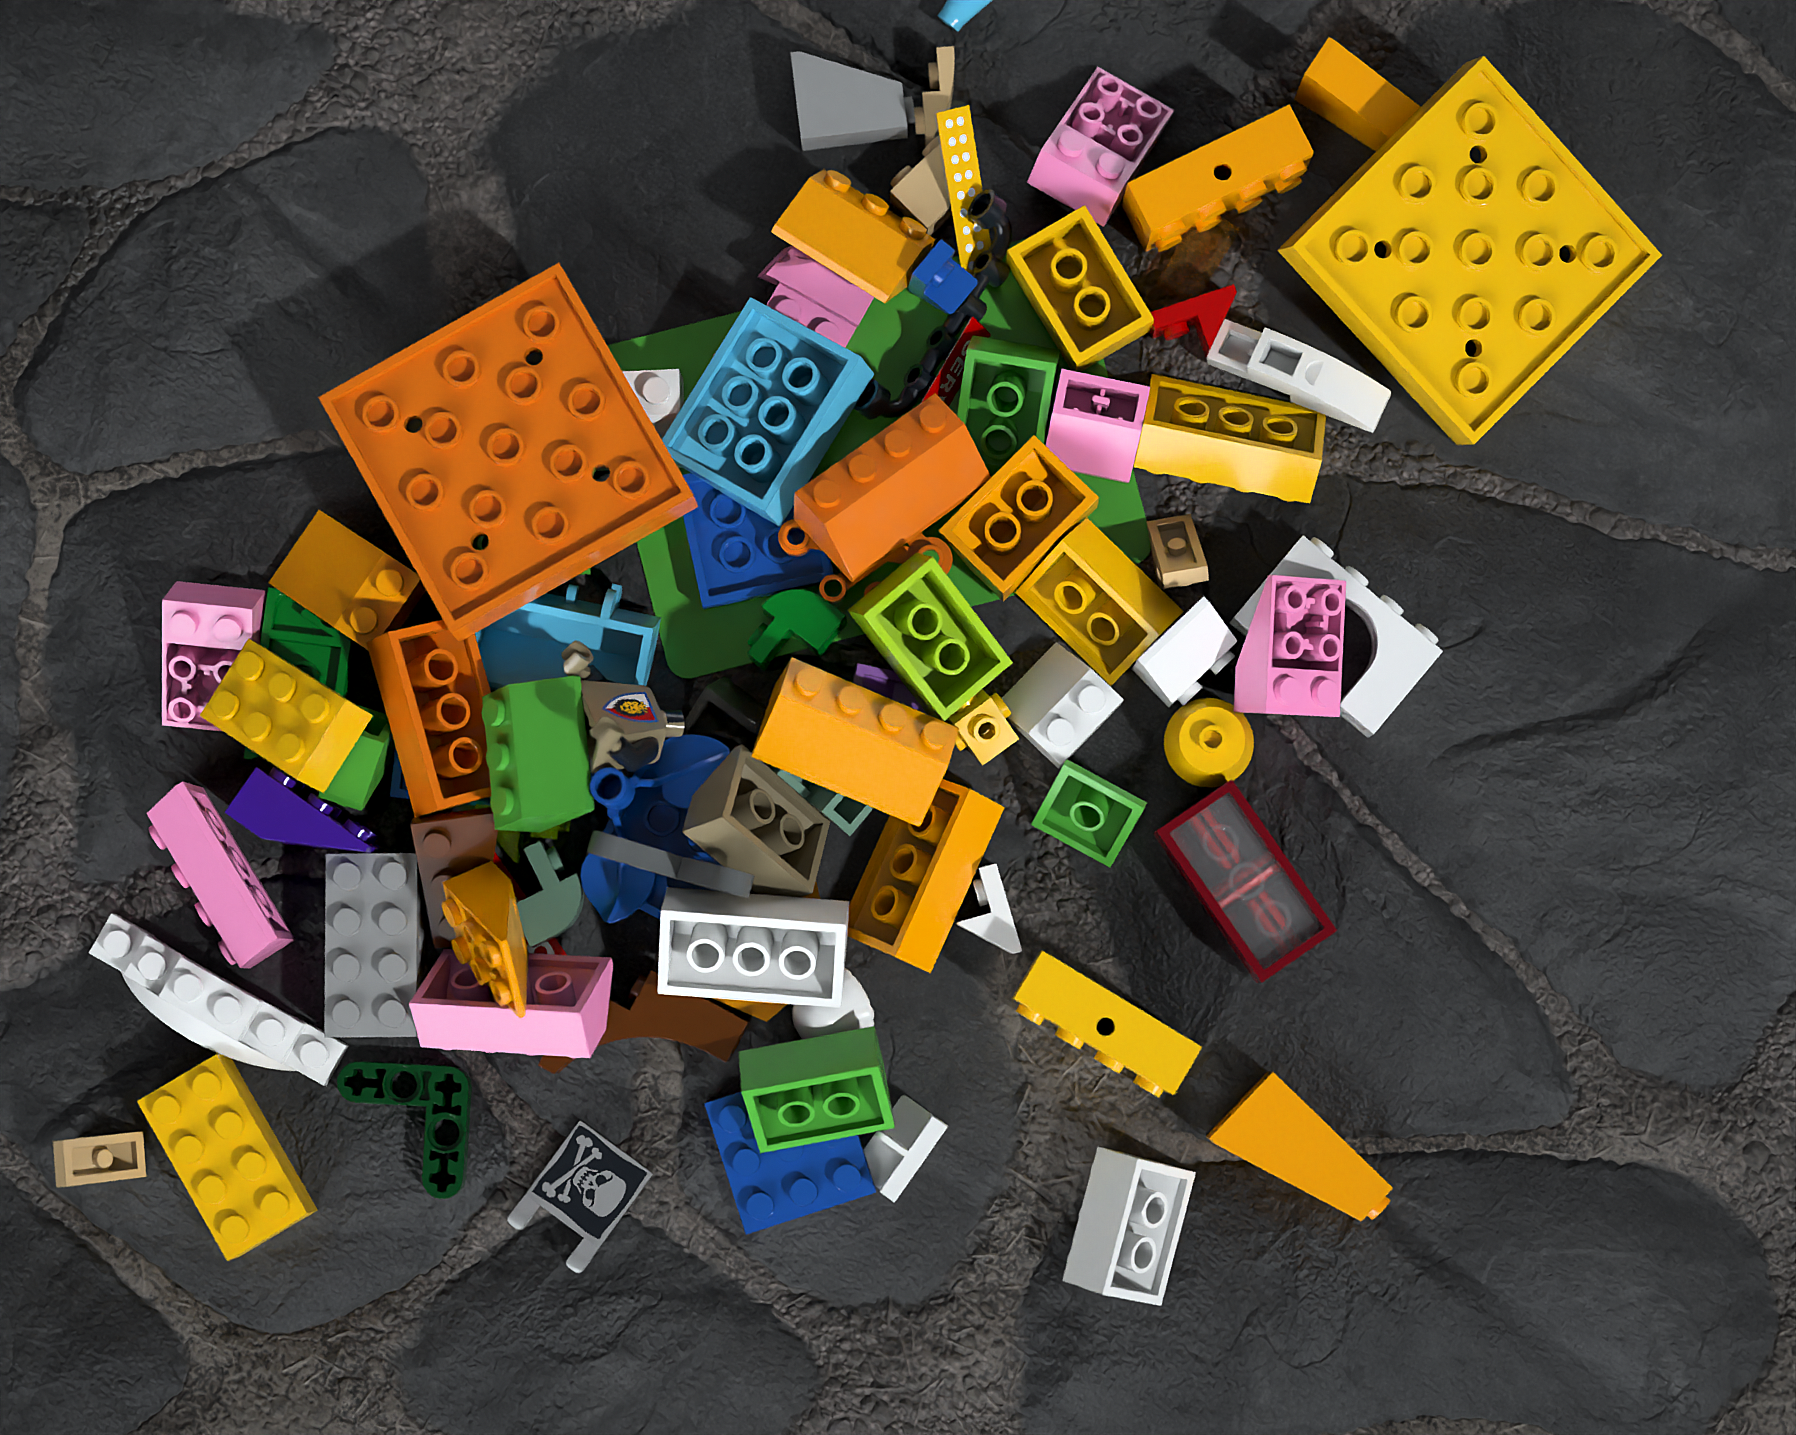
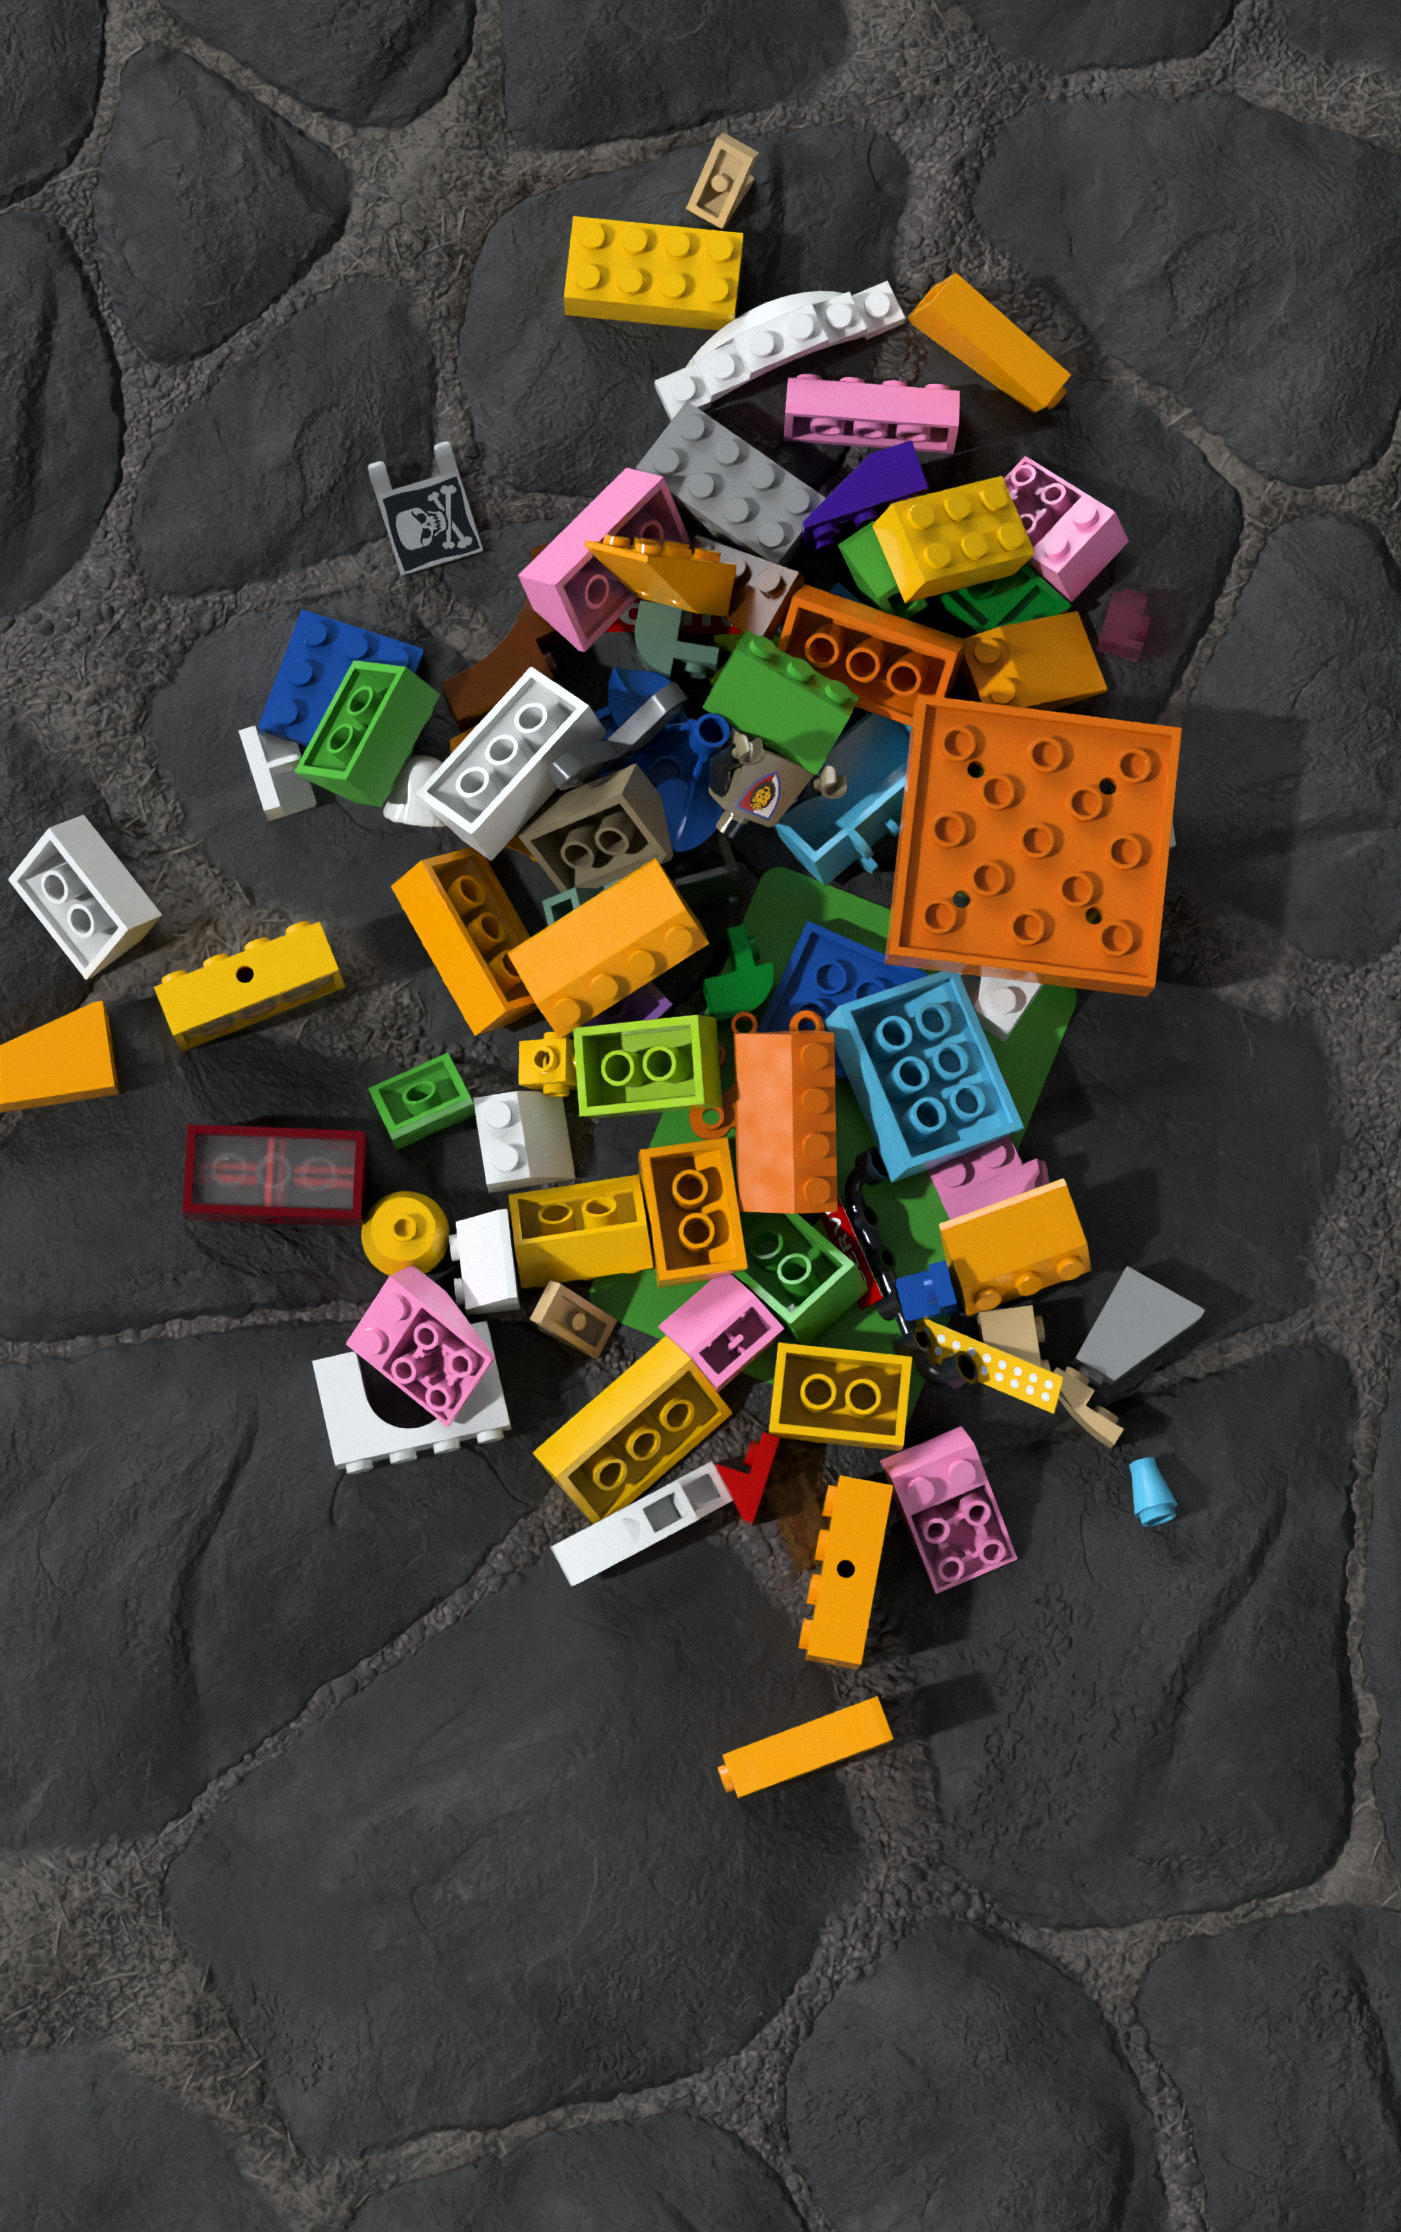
camera: 120 degrees right, 5 degrees down
dark green beam [337,1061,472,1199] -> none
white slope [956,863,1022,954] -> none
yellow container [1277,56,1662,445] -> none
none -> light orange slope [906,273,1071,413]
none -> clear pink brick [1096,589,1151,662]

